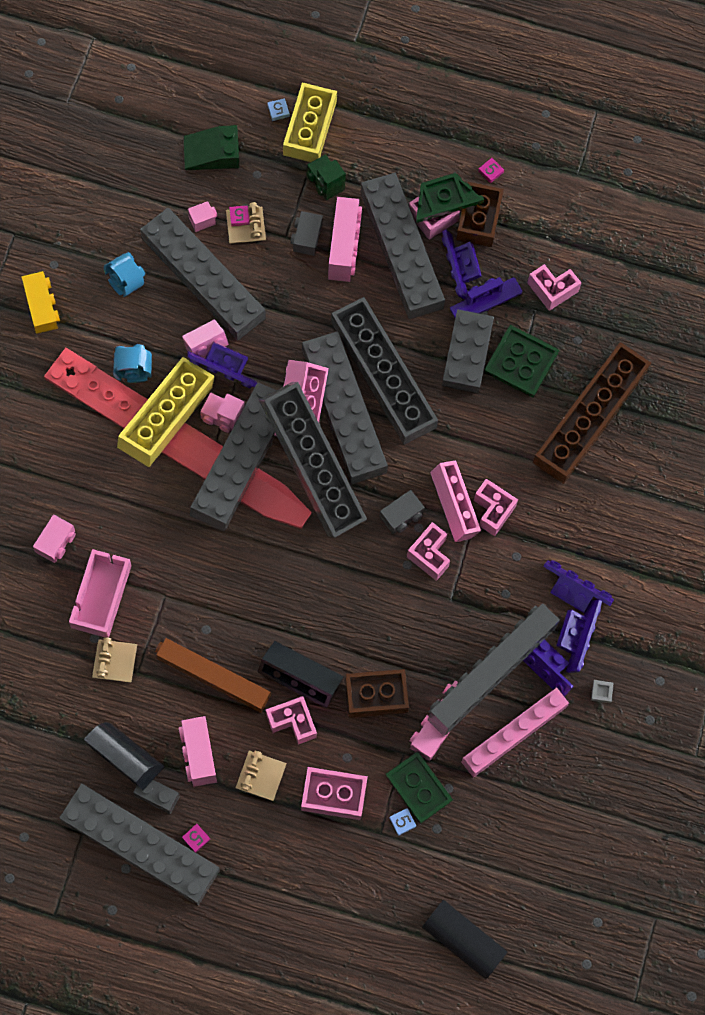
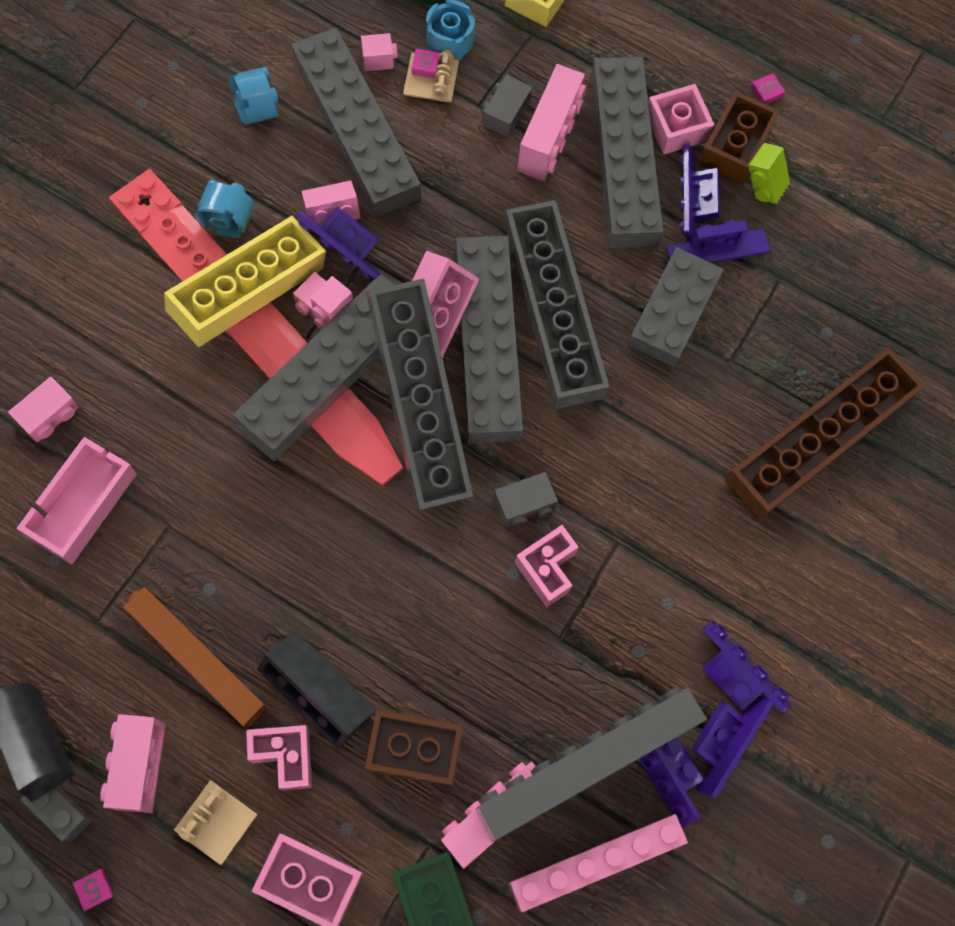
camera: 15 degrees right, 0 degrees up
yellow brick [21,271,60,334] -> none
tan hinge [92,637,137,683] -> none
dark green brick [306,154,346,201] -> none
dark green wing [416,173,484,223] -> none
bright pink brick [430,460,481,542] -> none
bright pink brick [474,479,518,536] -> none
dark green plate [484,325,560,398] -> none
bright pink brick [527,264,581,311] -> none
light grey plate [591,680,613,703] -> none
none -> dark azure brick [426,0,475,60]
none -> lime brick [748,143,790,204]

